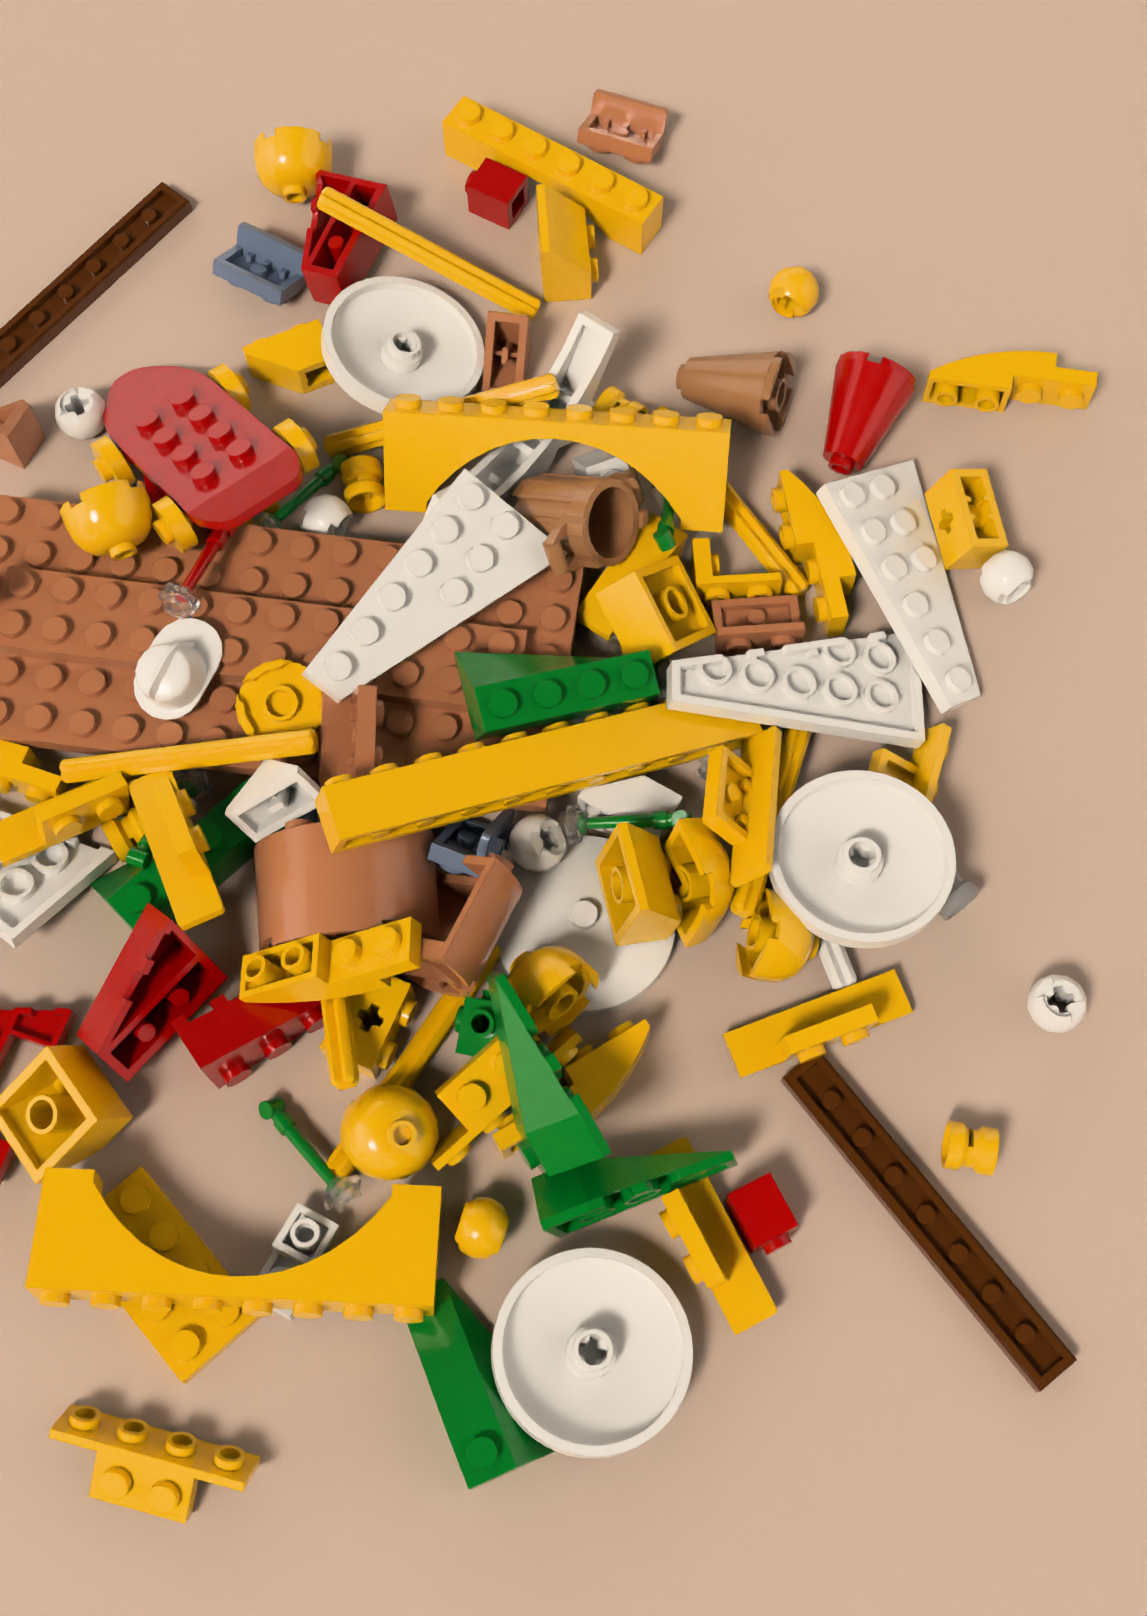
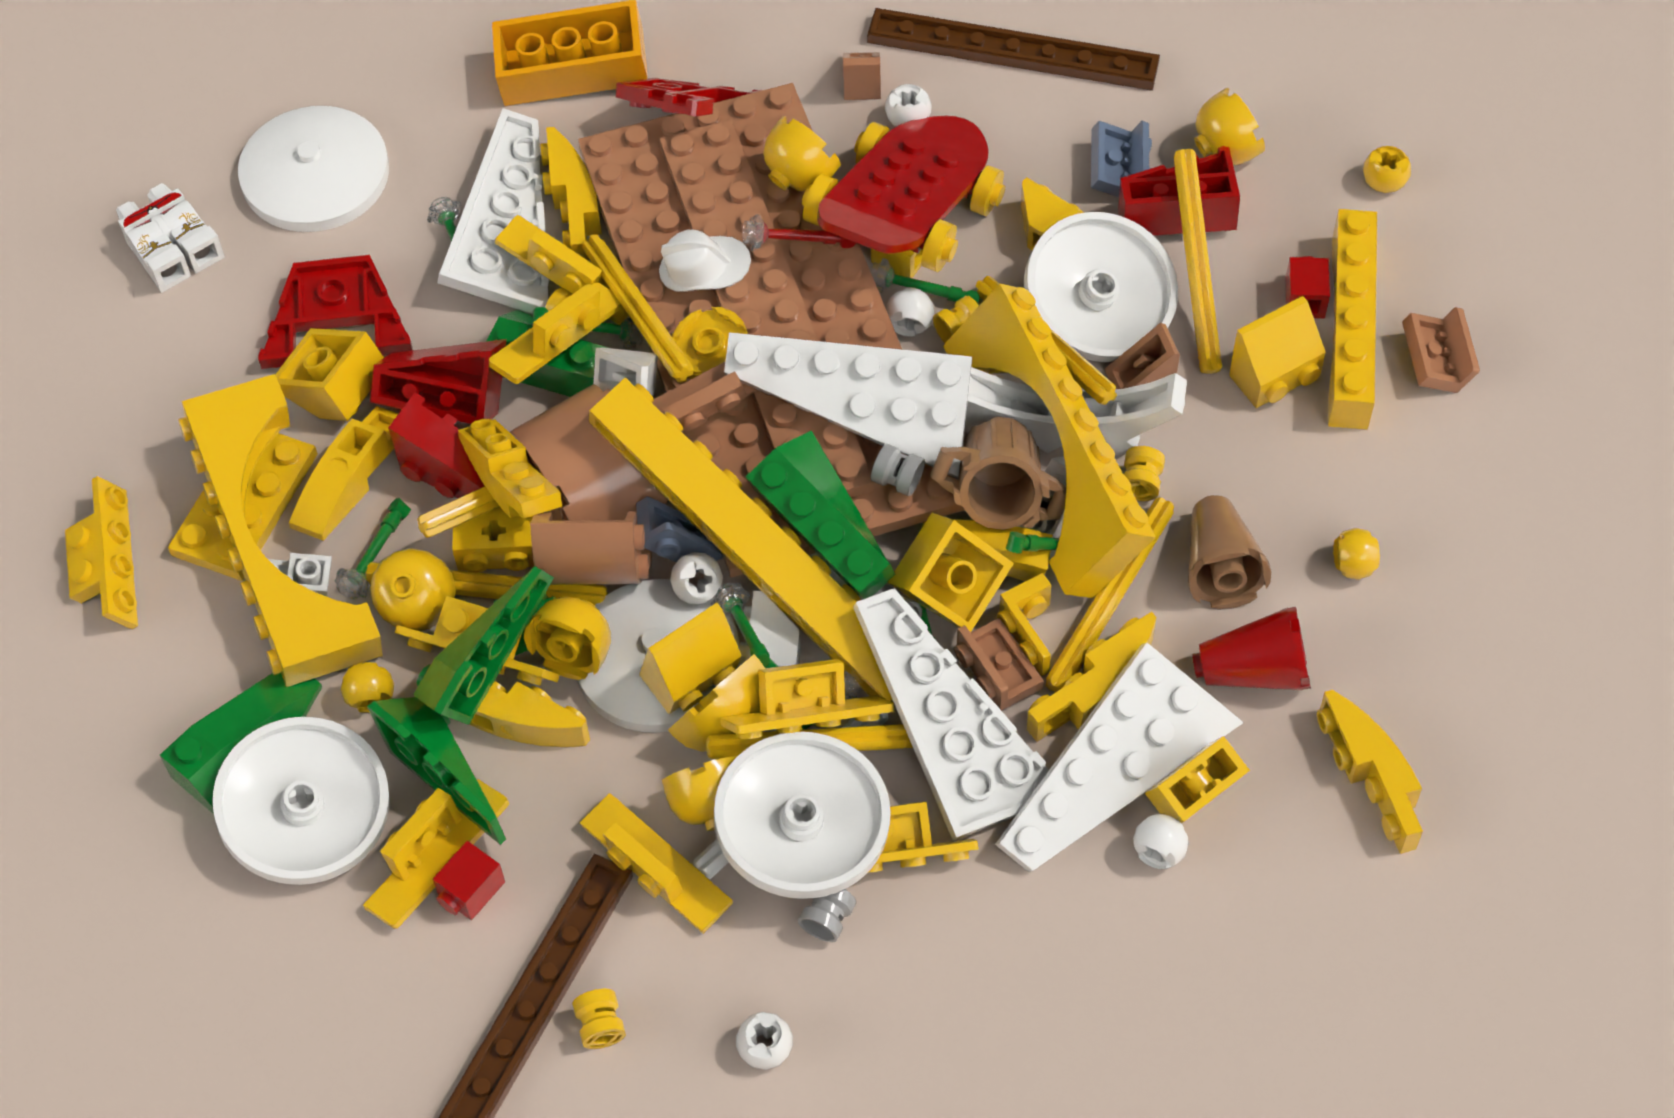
camera: 65 degrees right, 10 degrees down
none -> yellow slope [289,406,398,541]
none -> light grey wheel [871,443,925,497]
none -> yellow piece [1363,146,1411,193]

